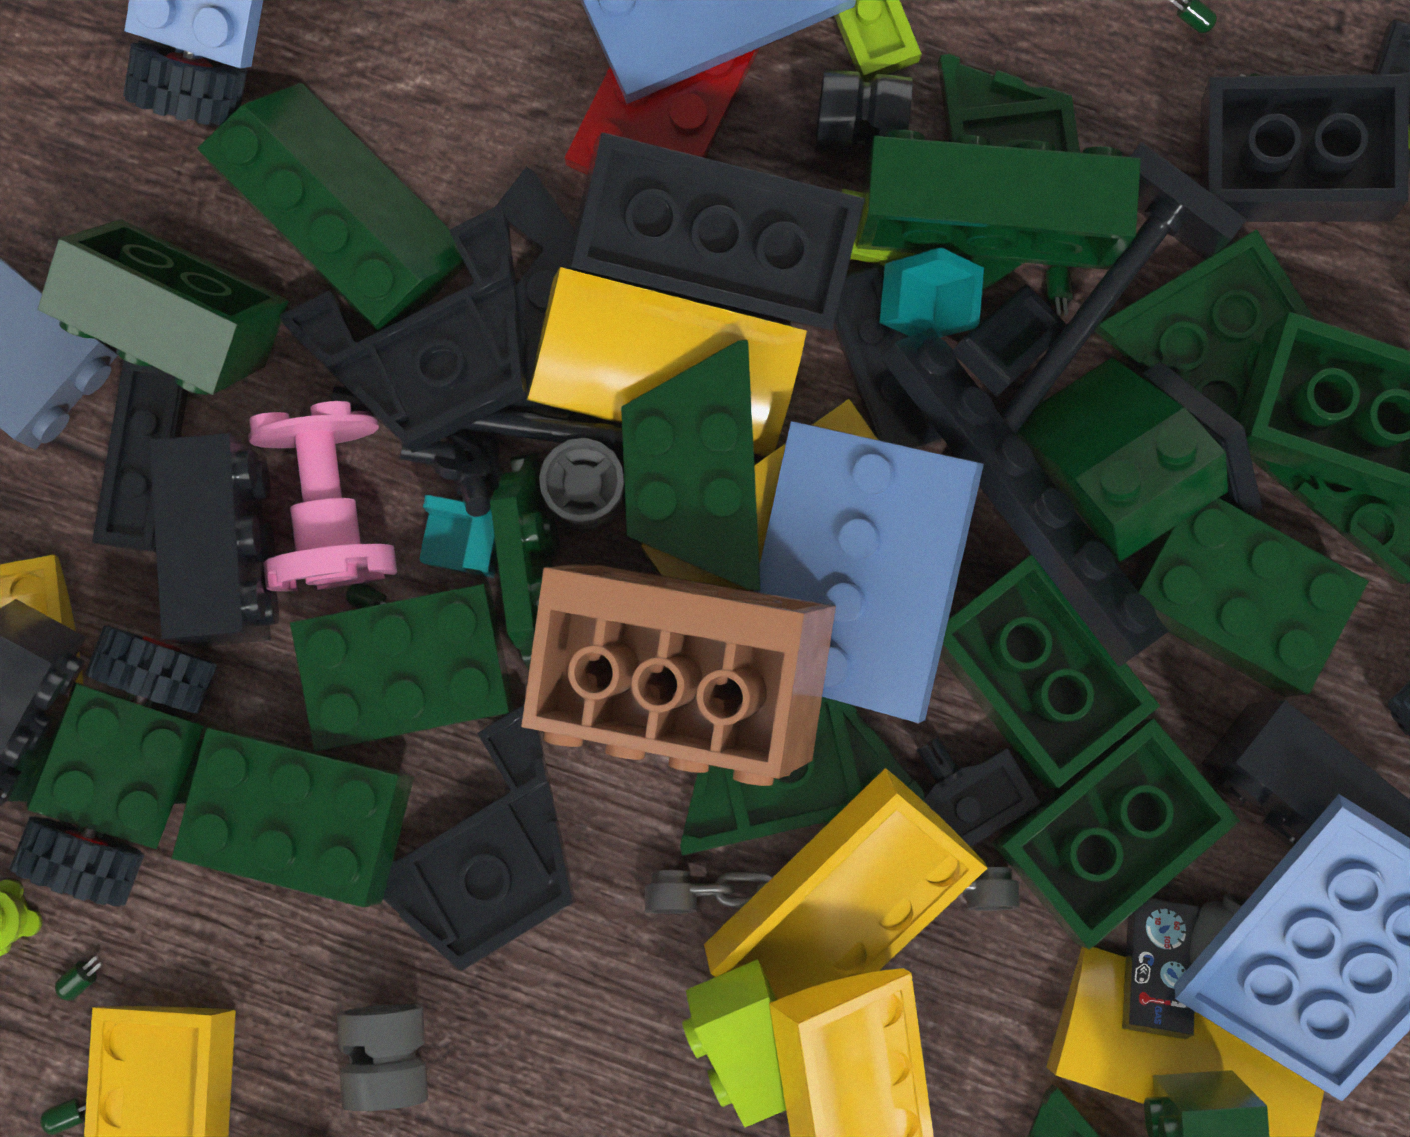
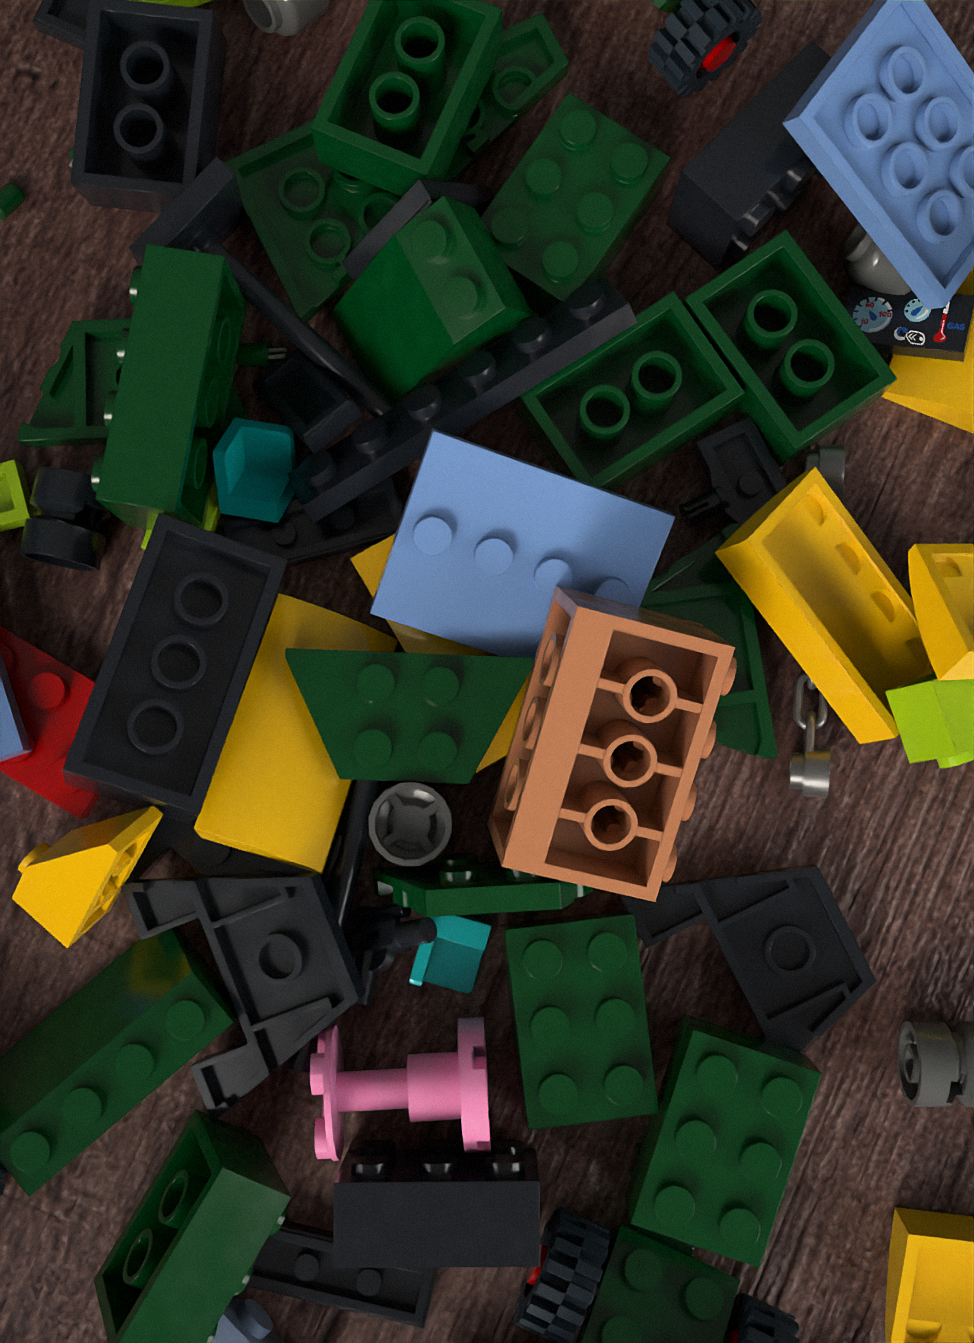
camera: 80 degrees left, 0 degrees up
dark green piece [346,583,387,609] -> none
none -> yellow slope [12,805,163,949]

